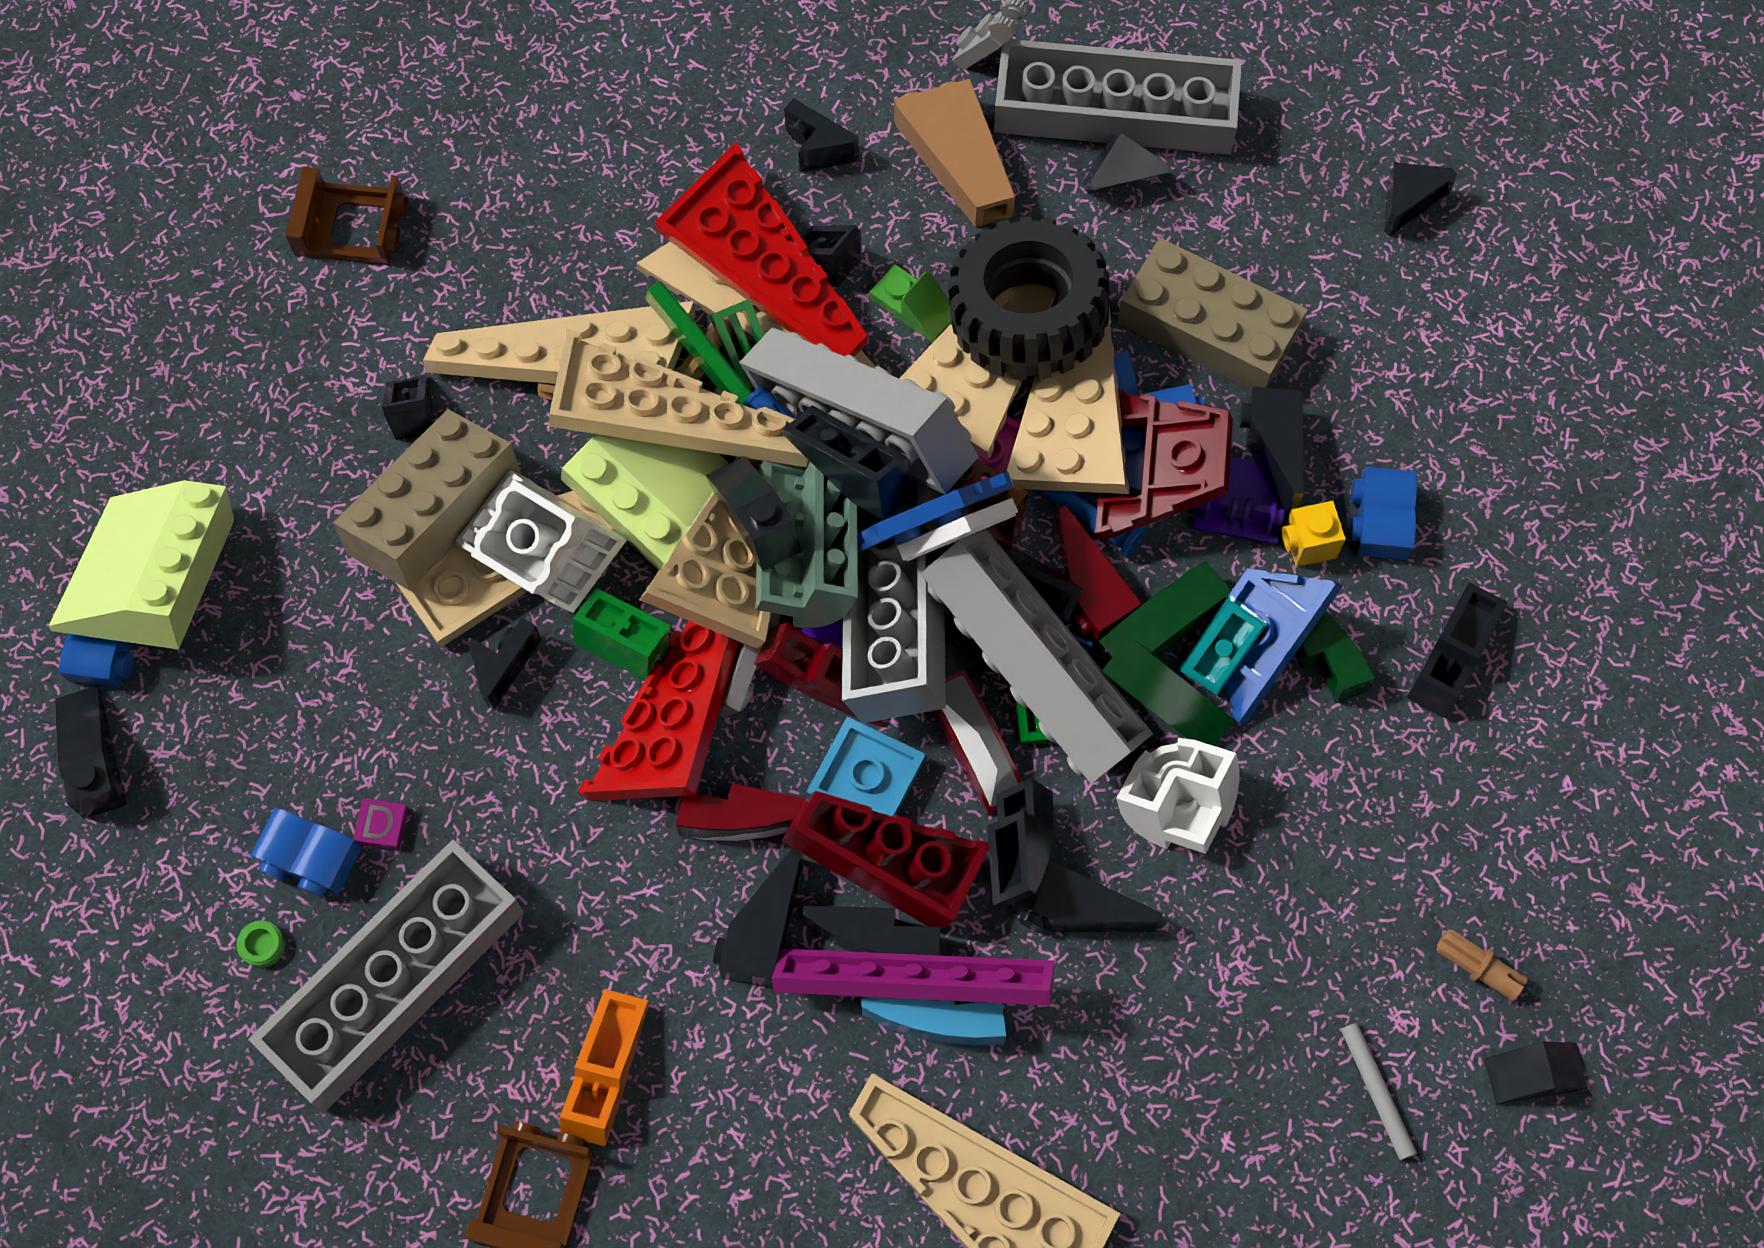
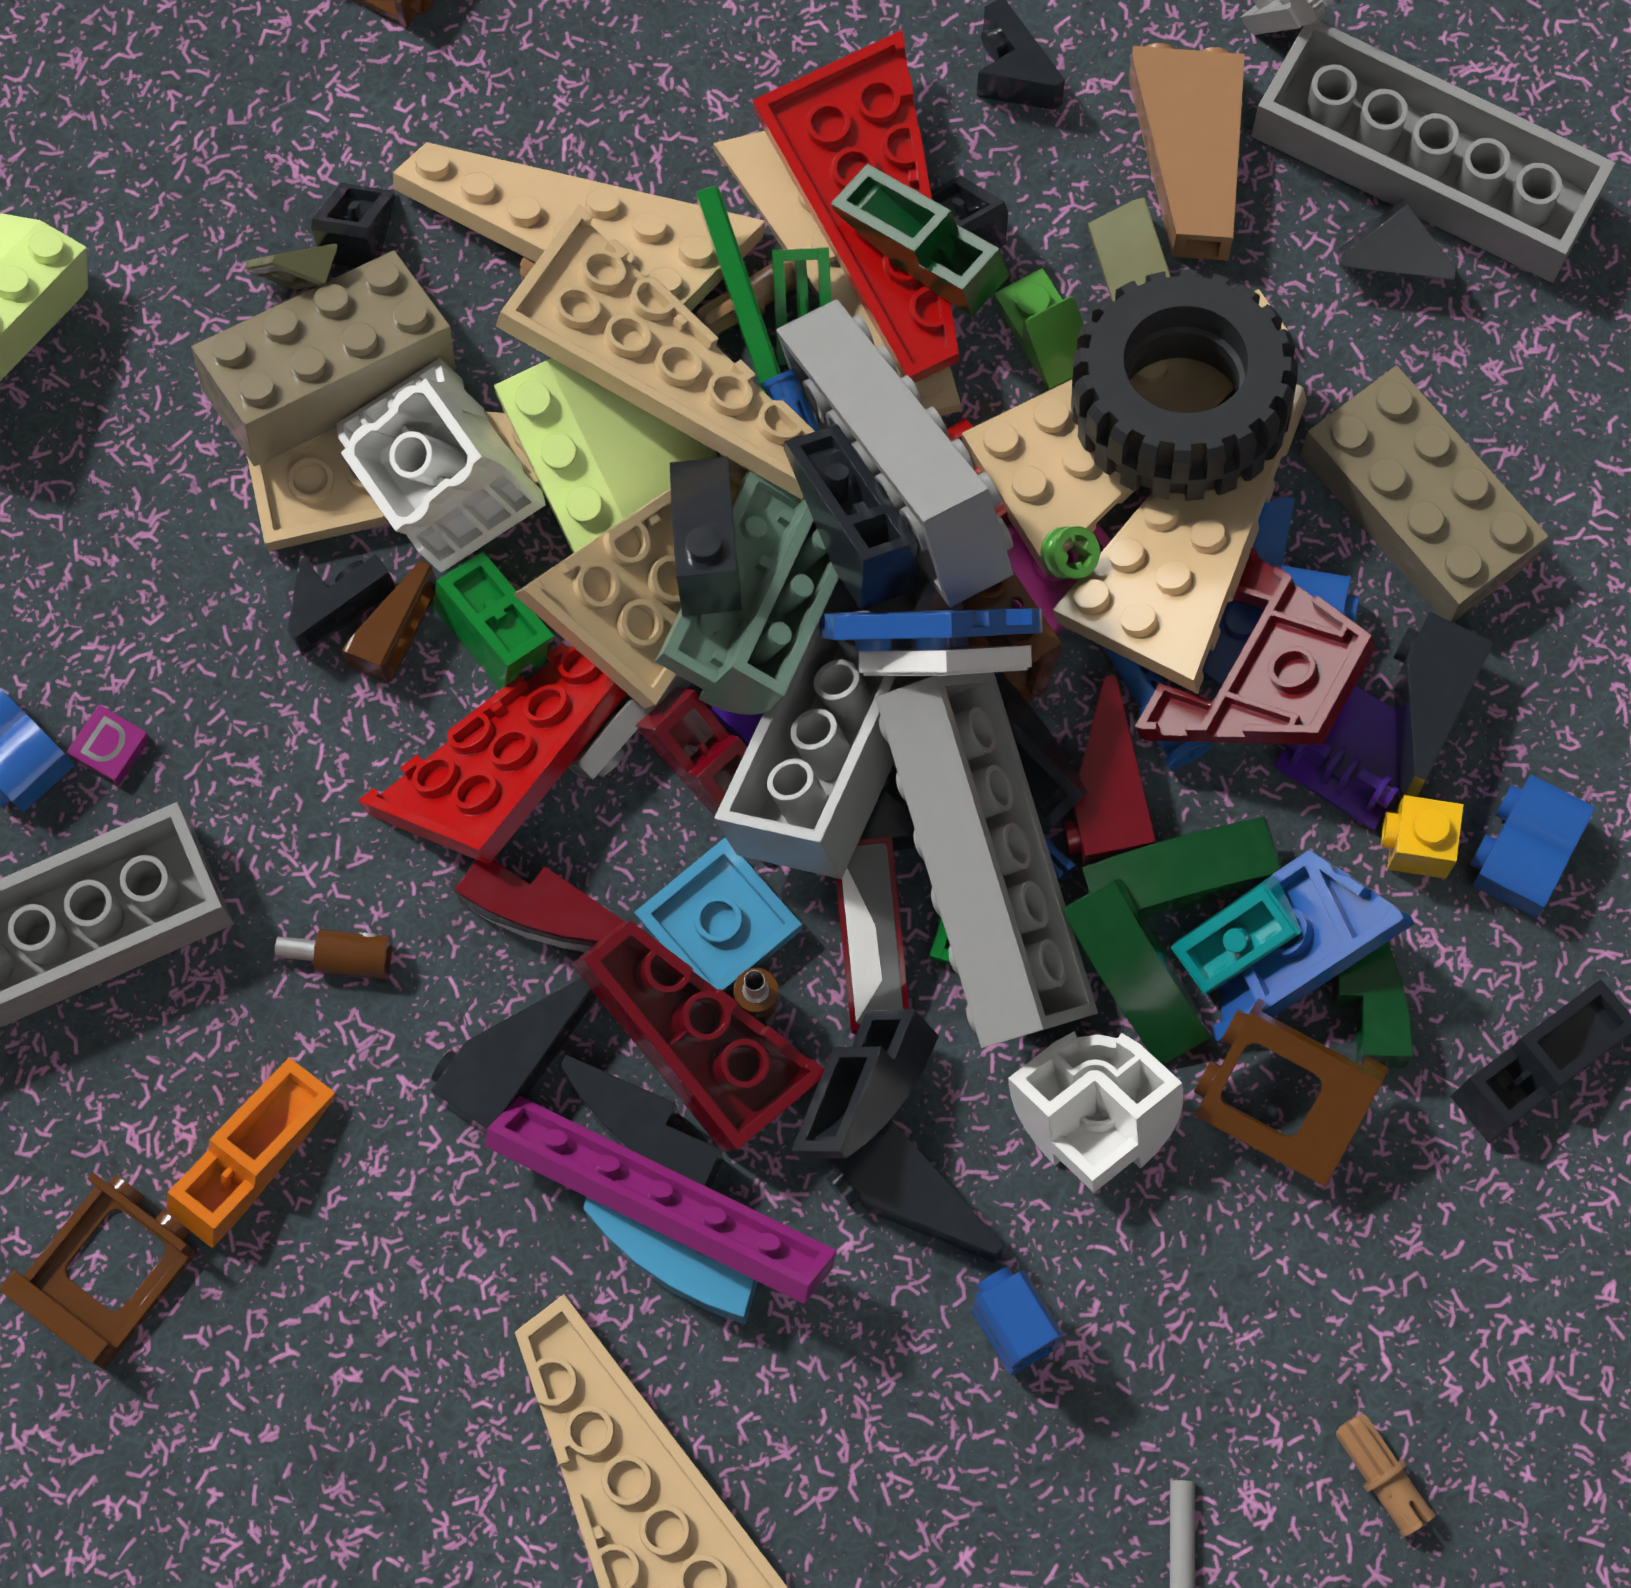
camera: 25 degrees right, 5 degrees up
none -> olive slope [245,244,337,290]
none -> reddish brown piece [275,929,393,980]
none -> reddish brown slope [341,560,437,683]
none -> reddish brown piece [733,968,783,1025]
none -> dark green slope [830,164,1009,316]
none -> blue brick [971,1267,1065,1376]
none -> bright green bush [1040,526,1100,579]
none -> olive slope [1088,197,1171,301]
none -> reddish brown window [1194,998,1388,1186]

